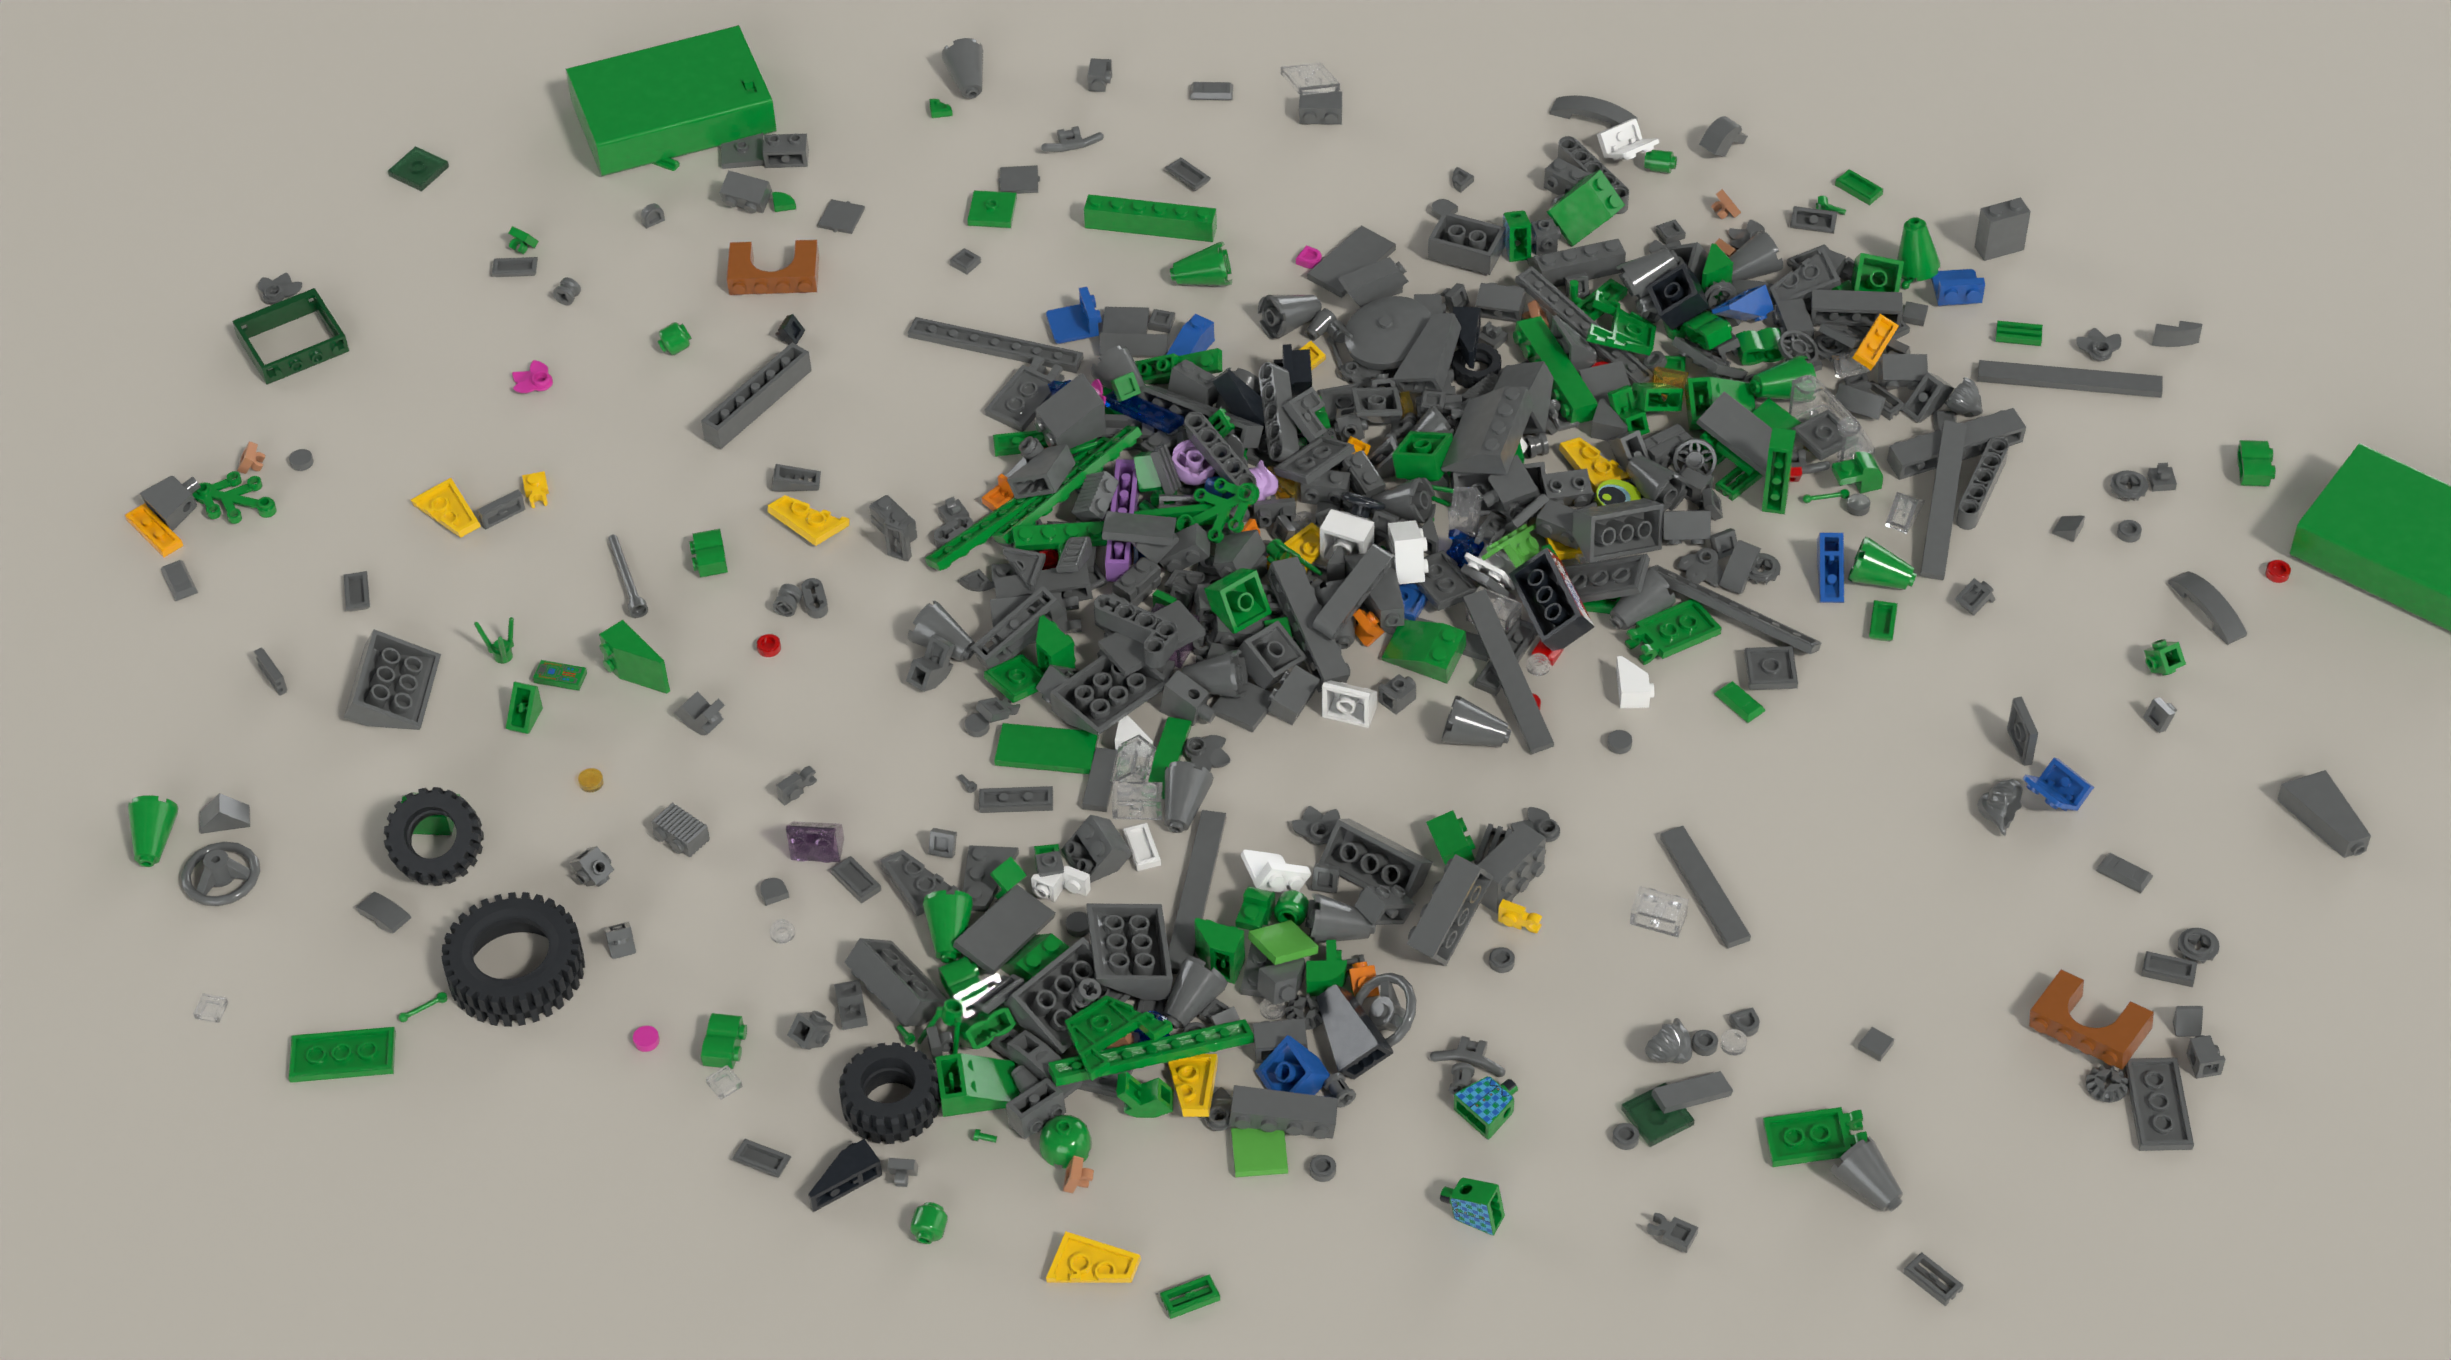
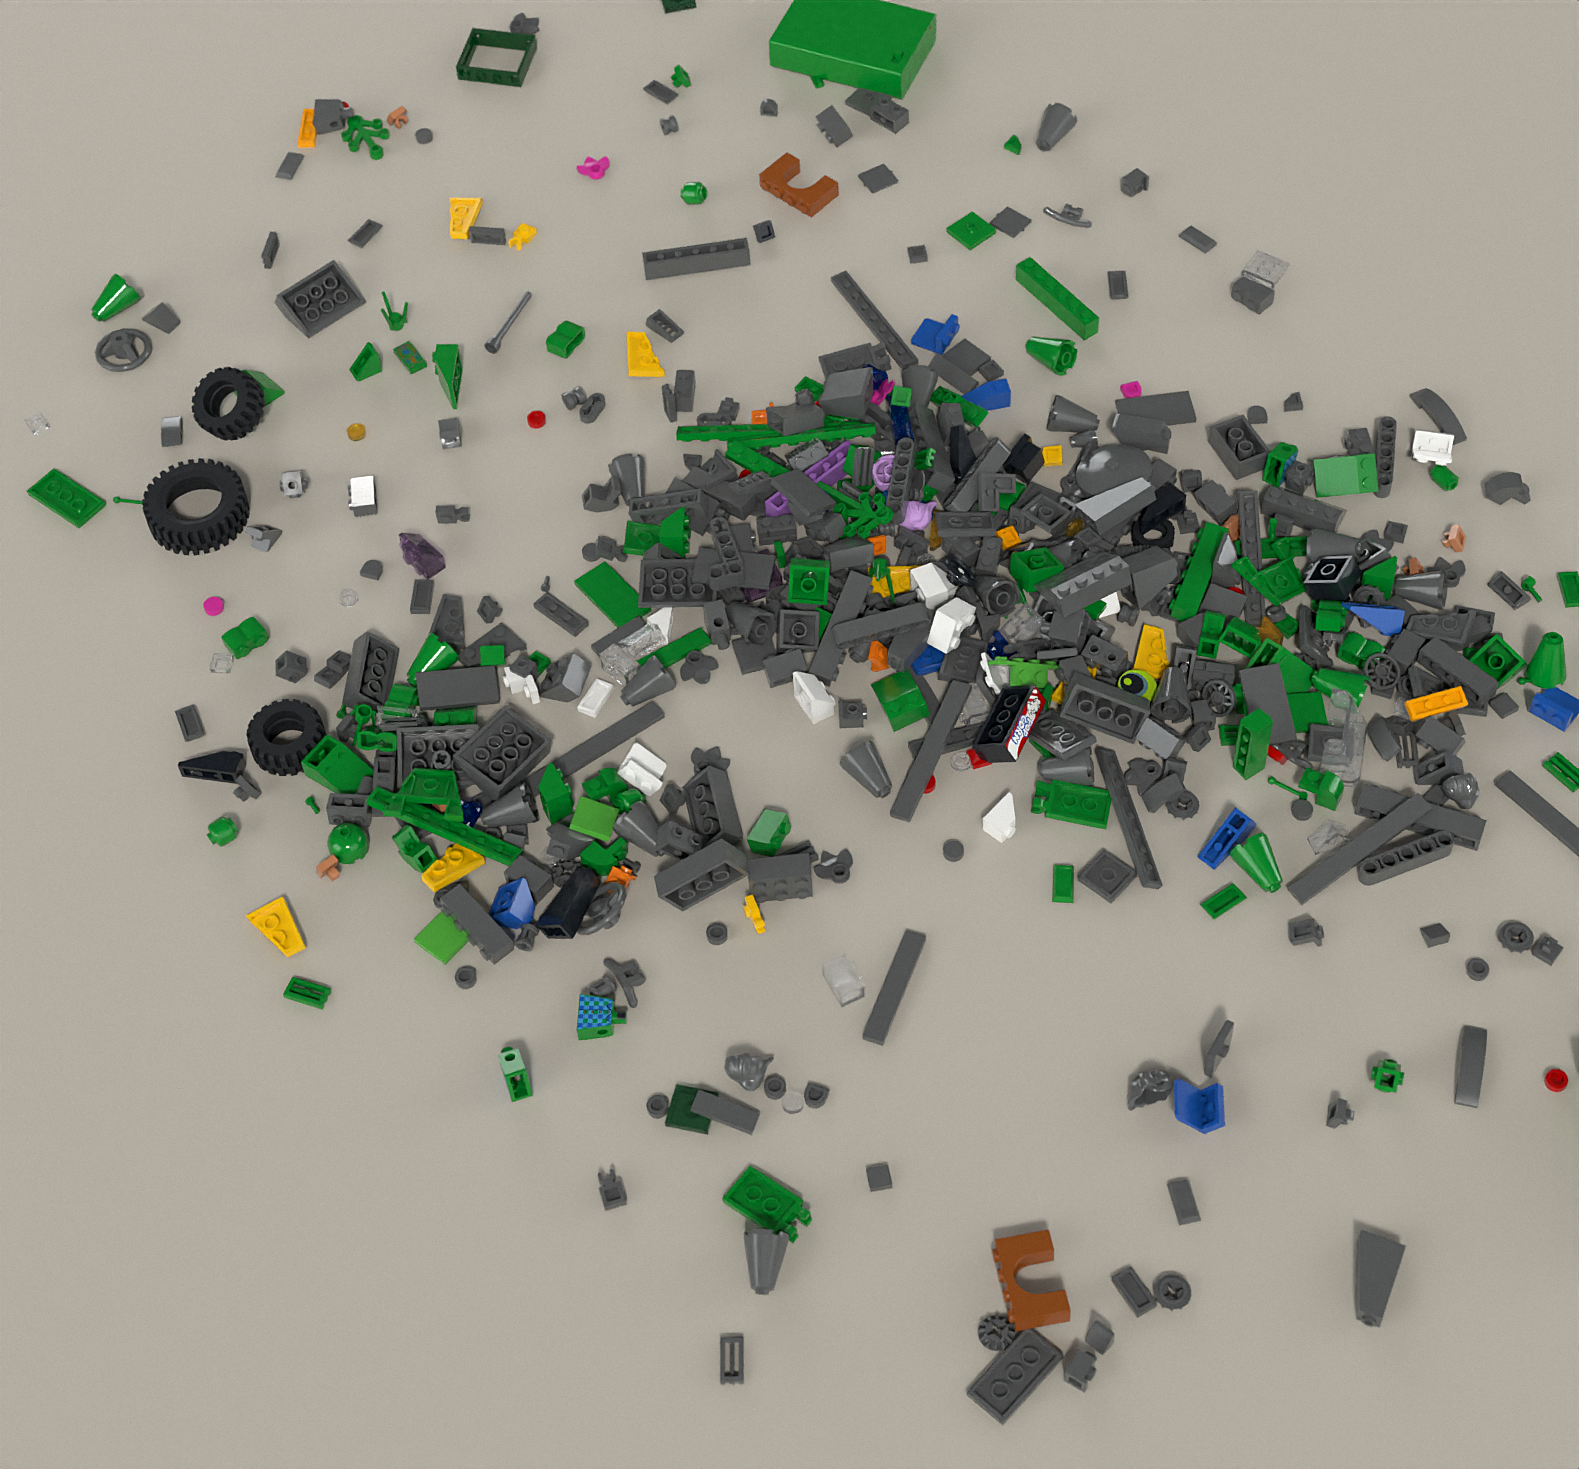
camera: 45 degrees right, 5 degrees up
green tile [772,192,796,212] -> none

